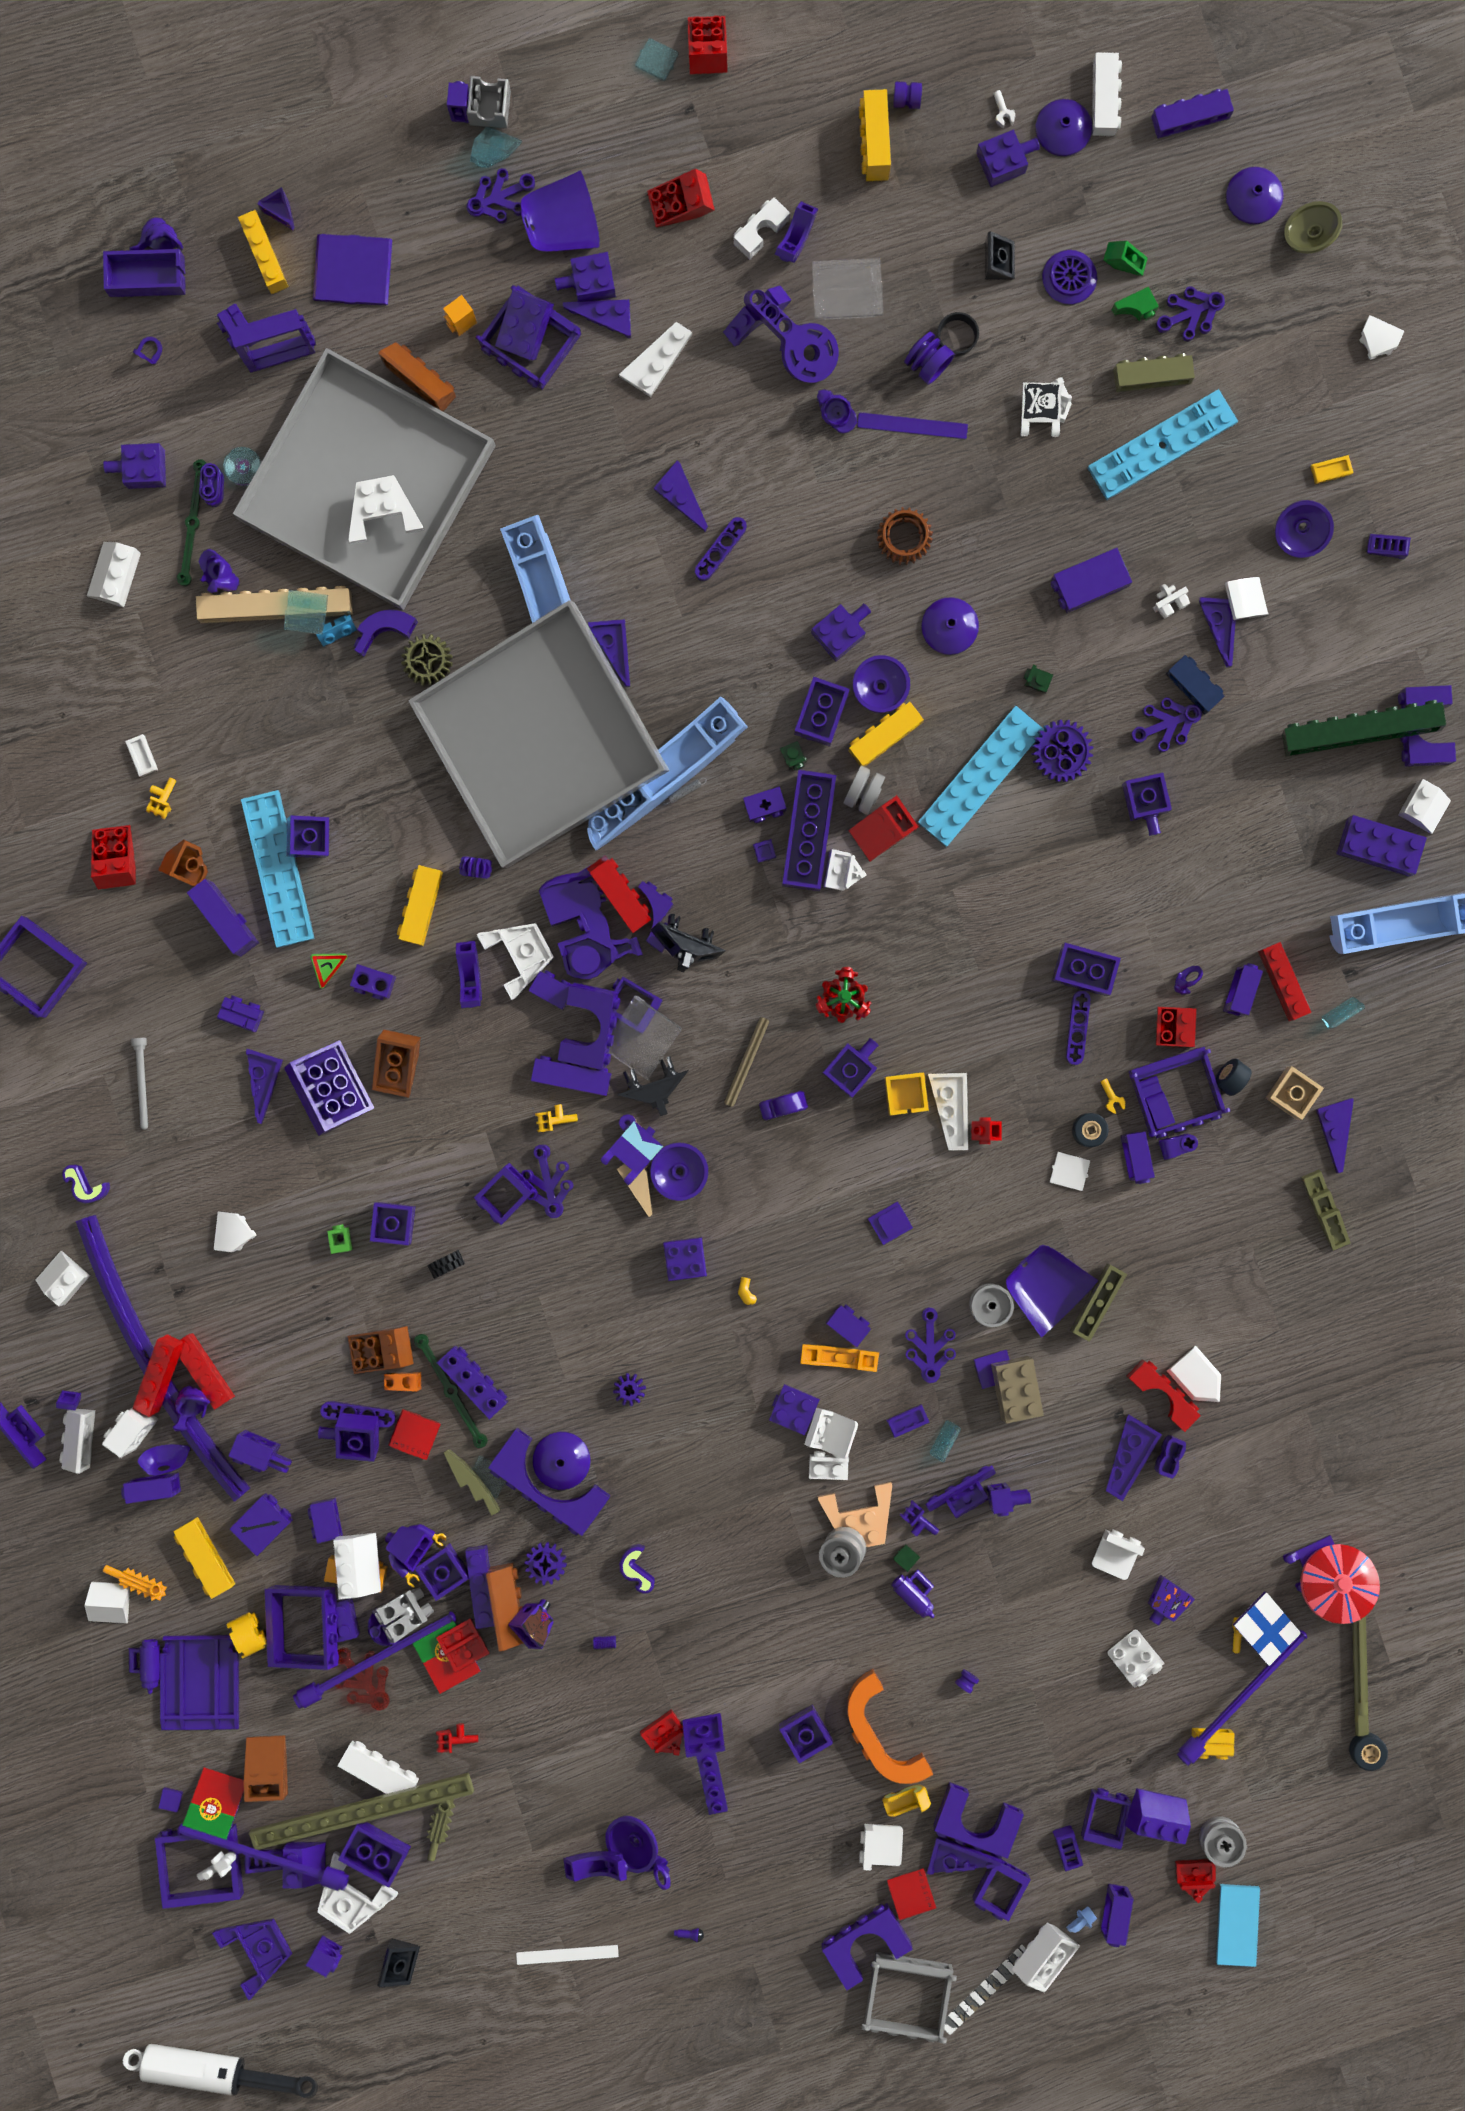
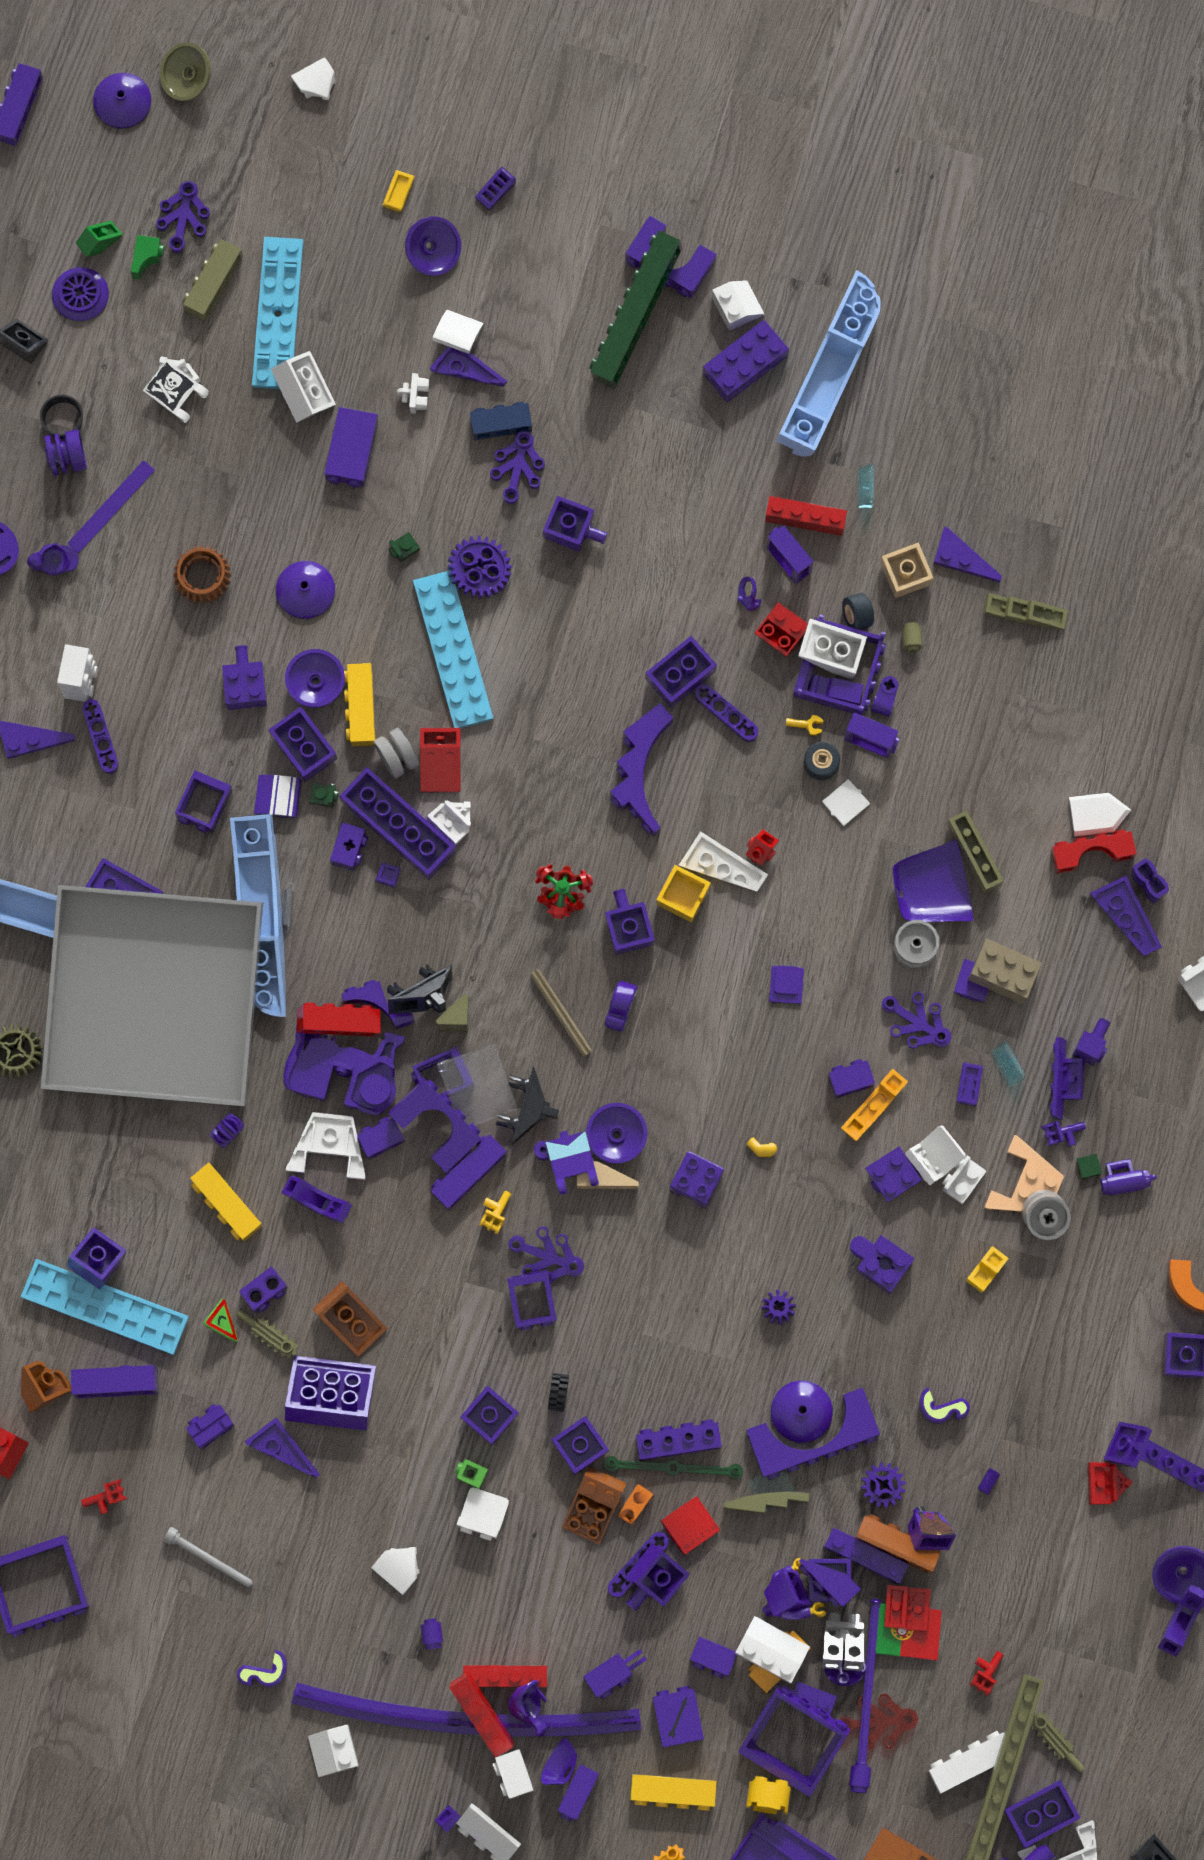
camera: 60 degrees left, 10 degrees down
none -> white brick [57,644,98,702]
none -> red arm [81,1479,127,1515]
none -> dark purple window [175,770,233,833]
none -> olive piece [236,1309,299,1359]
none -> dark purple slope [254,775,301,818]
none -> white slope [271,351,336,423]
none -> dark purple brick [420,1618,443,1650]
none -> olive slope [435,994,469,1032]
none -> white bracket [457,1488,509,1541]
none -> dark purple brick [551,1416,609,1475]
none -> dark purple arch [610,703,673,837]
none -> white slope [798,619,867,679]
none -> dark purple slope [798,1559,861,1608]
none -> dark purple brick [850,1235,915,1295]
none -> olive brick [902,622,923,653]
none -> yellow slope [966,1246,1009,1293]

